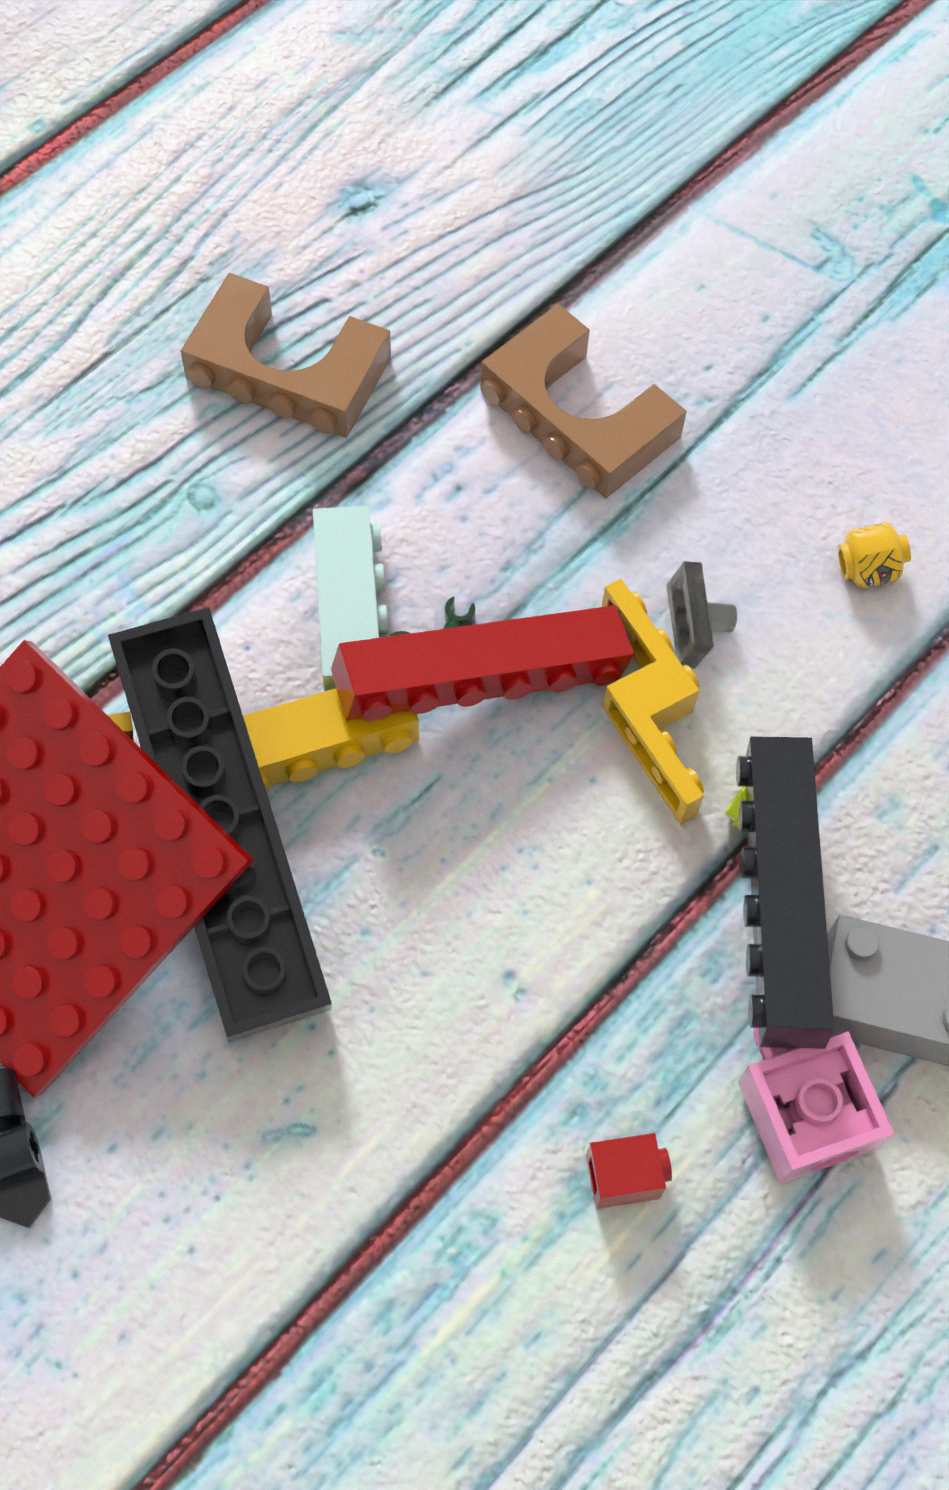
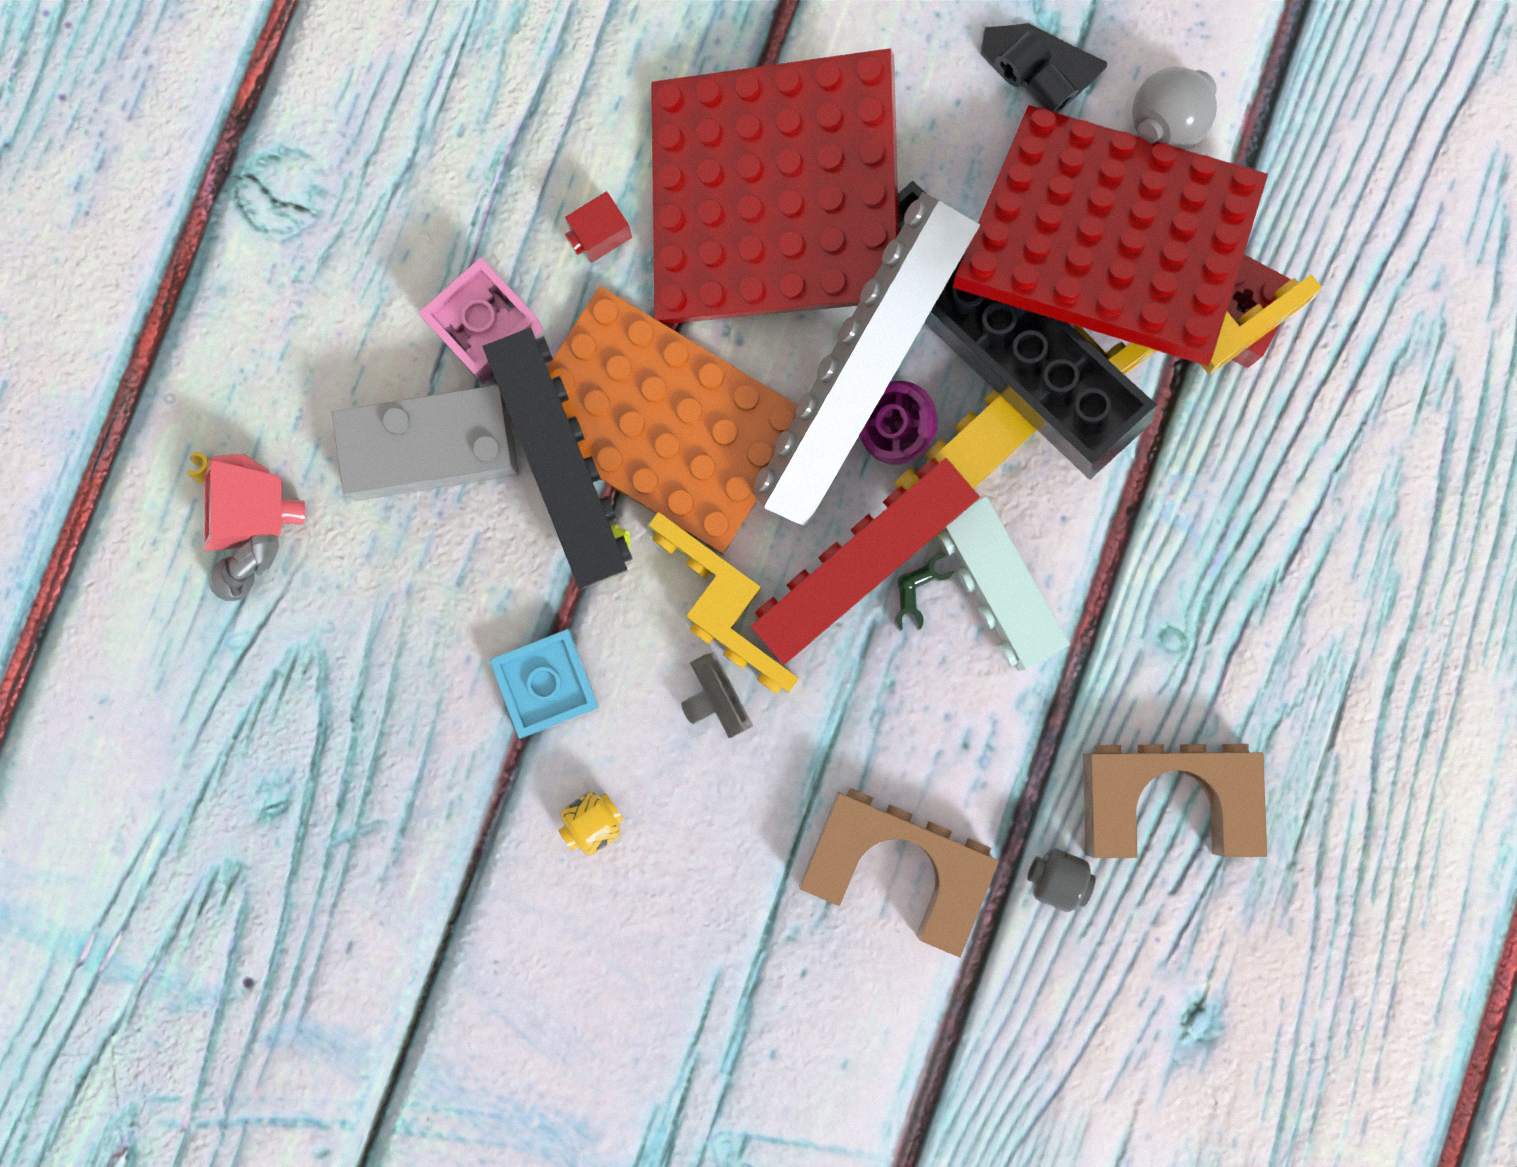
camera: 160 degrees right, 20 degrees up
none -> medium azure plate [489,629,600,739]
none -> orange plate [511,286,797,555]
none -> red plate [651,48,899,324]
none -> brick [752,192,980,527]
none -> magenta cone [859,381,938,465]
none -> dark grey head [1027,848,1096,912]

